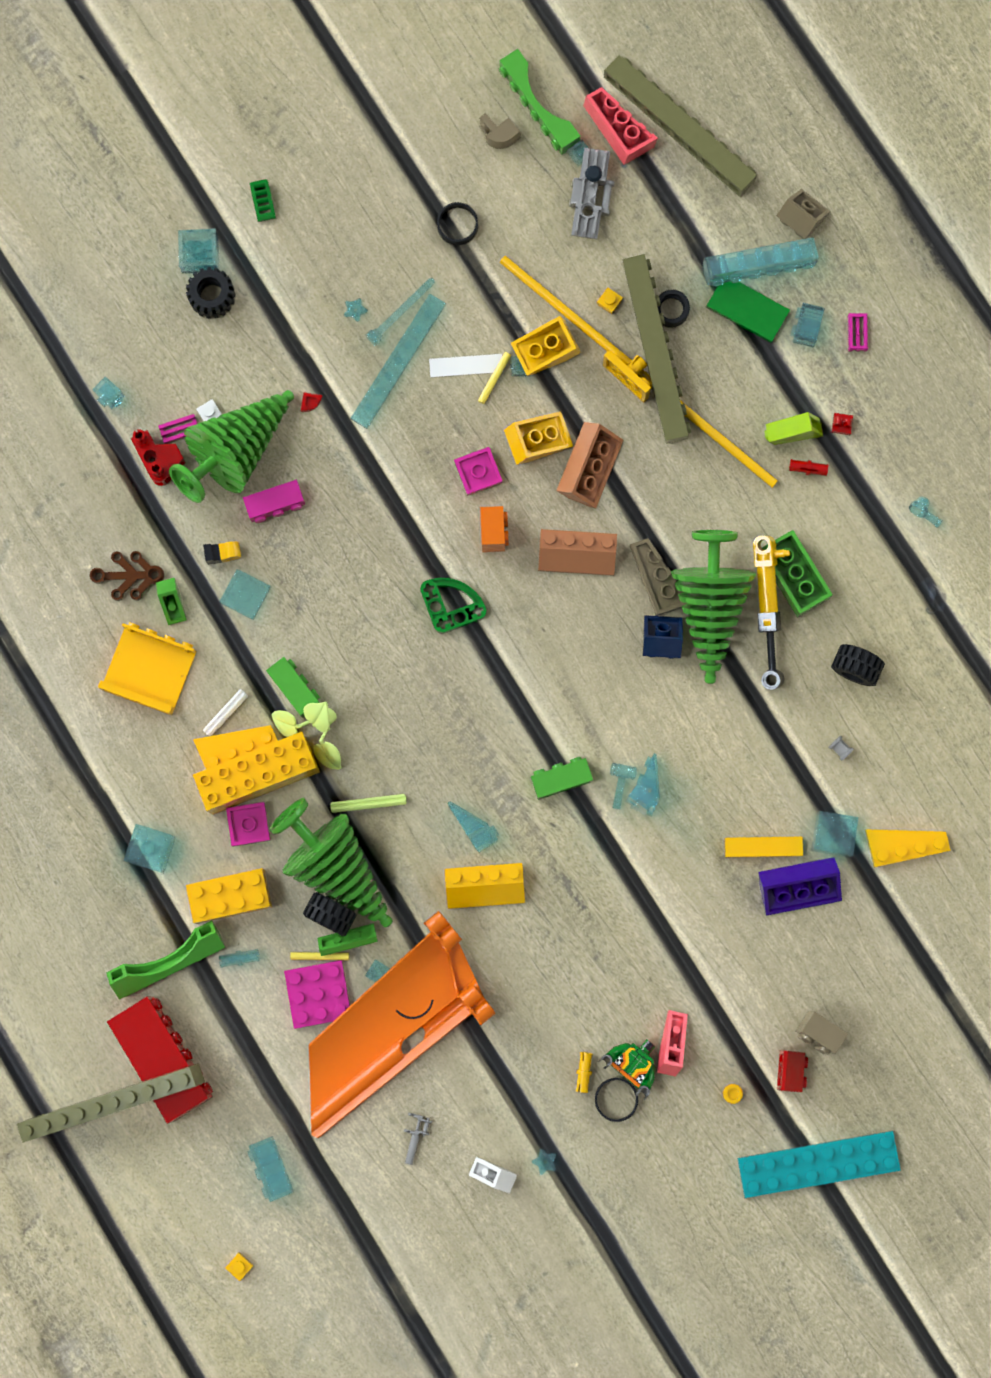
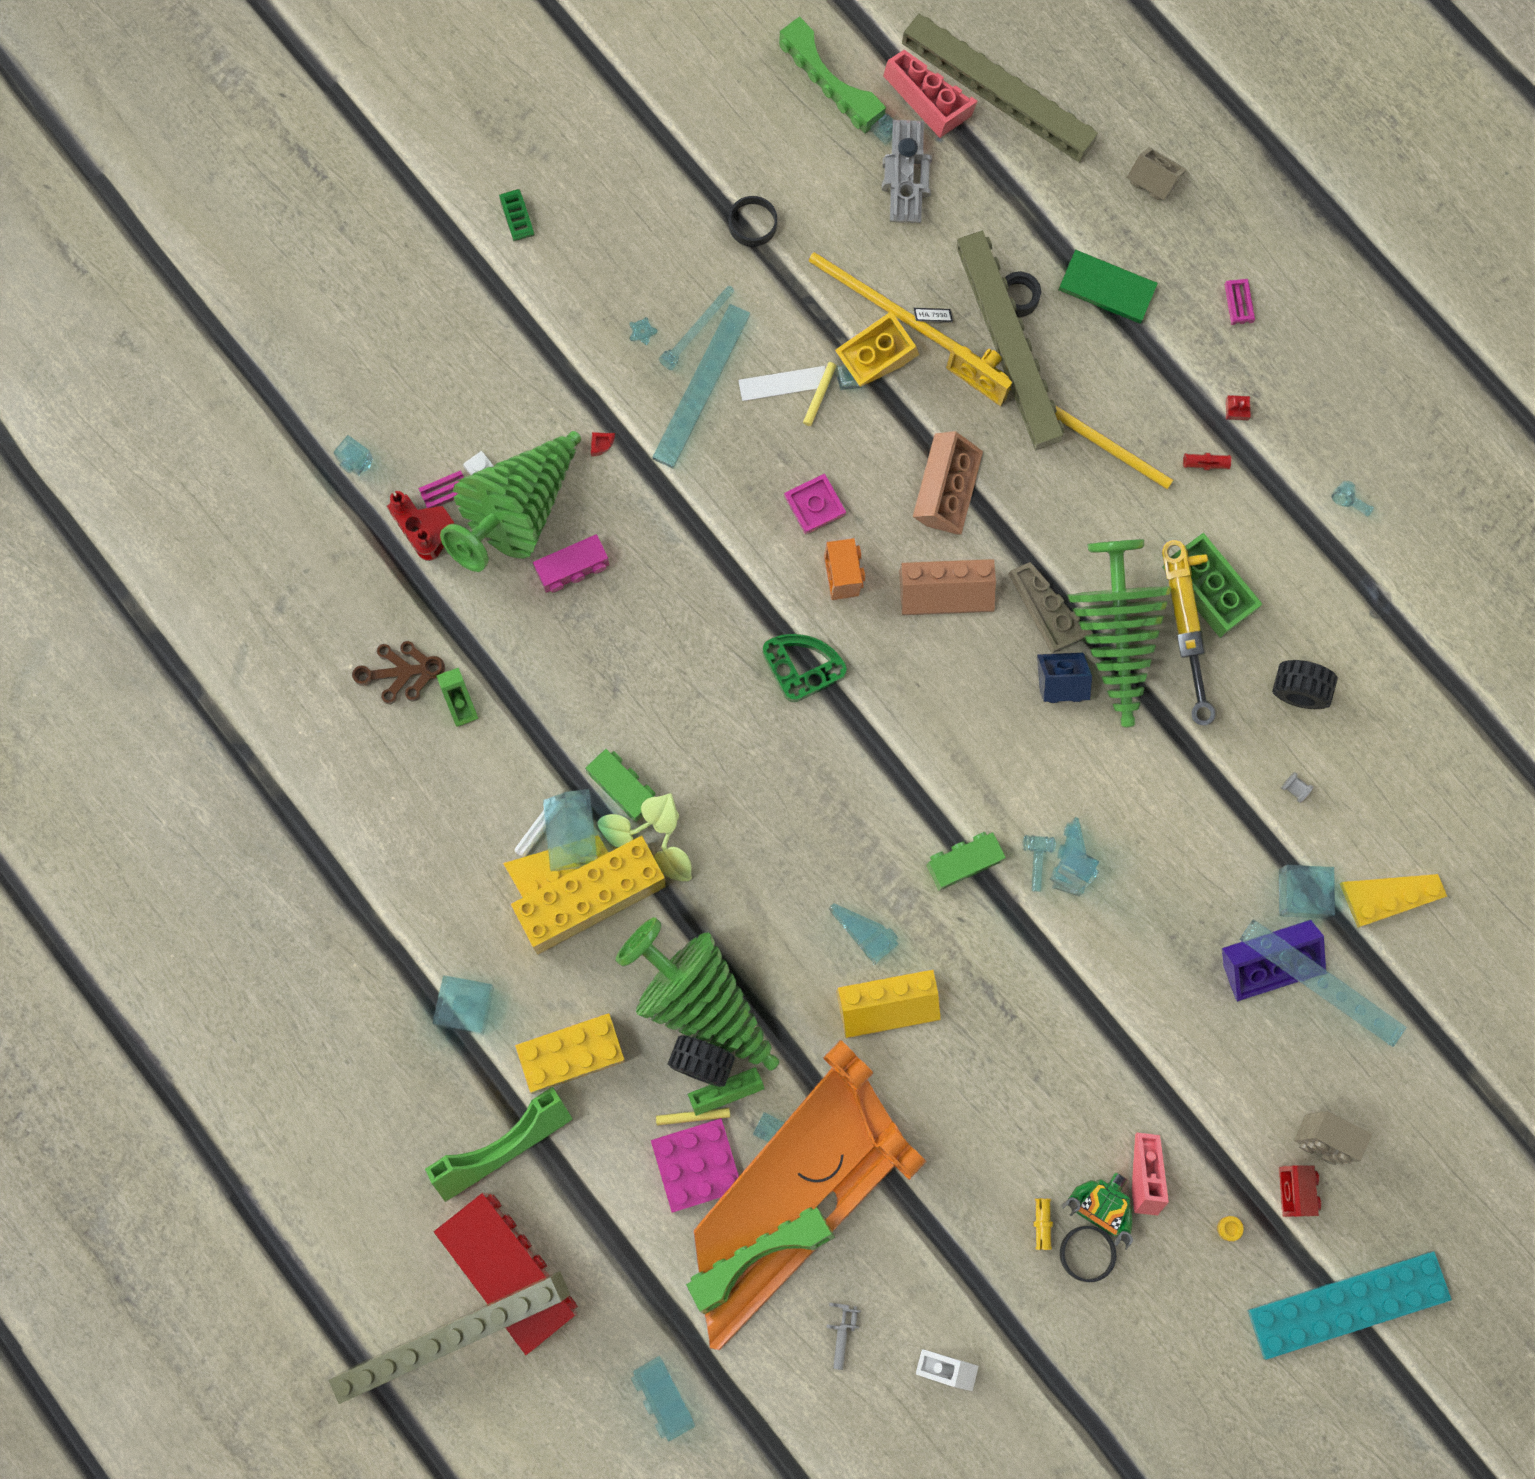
camera: 20 degrees left, 5 degrees down
yellow panel [98,622,197,715] -> none
clear light blue brick [178,229,219,274] -> none
black tyre [186,267,236,319] -> none
leg [203,541,241,565] -> none
clear light blue tile [219,569,271,620] -> none
clear light blue pin [219,949,260,968] -> none
dark pink plate [226,802,271,847] -> none
yellowish green axle [330,794,407,813] -> none
dark tan brick [479,113,520,149] -> none
yellow slope [504,411,573,465] -> none
clear light blue plate [532,1149,556,1175] -> none
yellow plate [597,287,623,314] -> none
clear light blue brick [702,237,819,286] -> none
yellow tile [724,837,803,857] -> none
lime slope [765,412,823,445] -> none
clear light blue brick [790,303,825,348] -> none
none -> clear light blue slope [543,789,598,871]
none -> bright green arch [686,1207,835,1314]
none -> sticker [913,308,953,322]
none -> clear light blue tile [1239,920,1407,1047]

